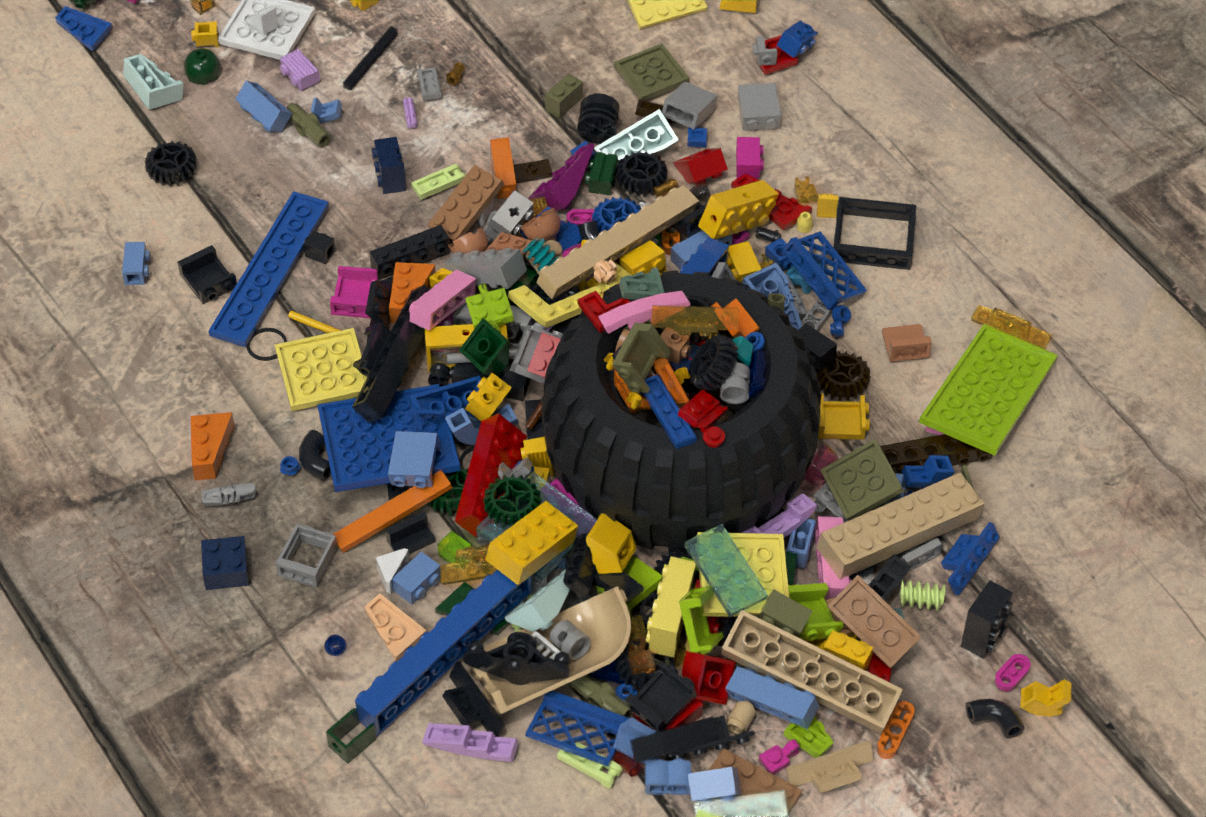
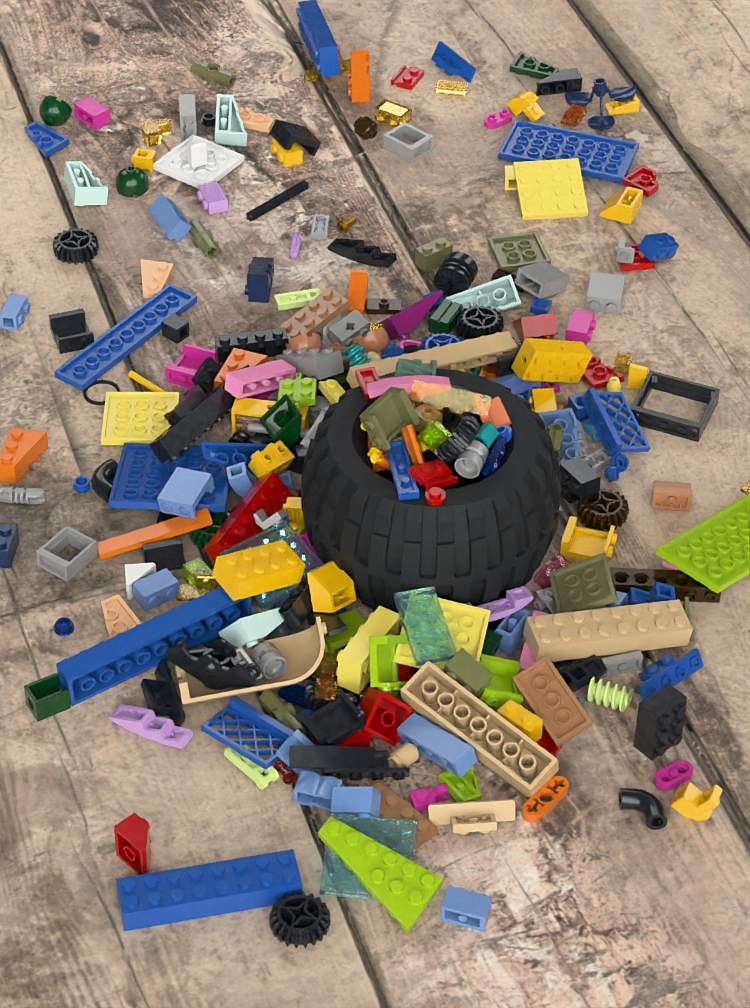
camera: 15 degrees right, 10 degrees down
medium blue bracket [311,98,342,123] -> none
dark green gear [483,473,542,528] -> none
black pin [755,226,782,243] -> none
none -> light nougat wing [141,259,174,298]
none -> black slope [327,238,397,268]
none -> clear neon green slope [417,418,452,451]

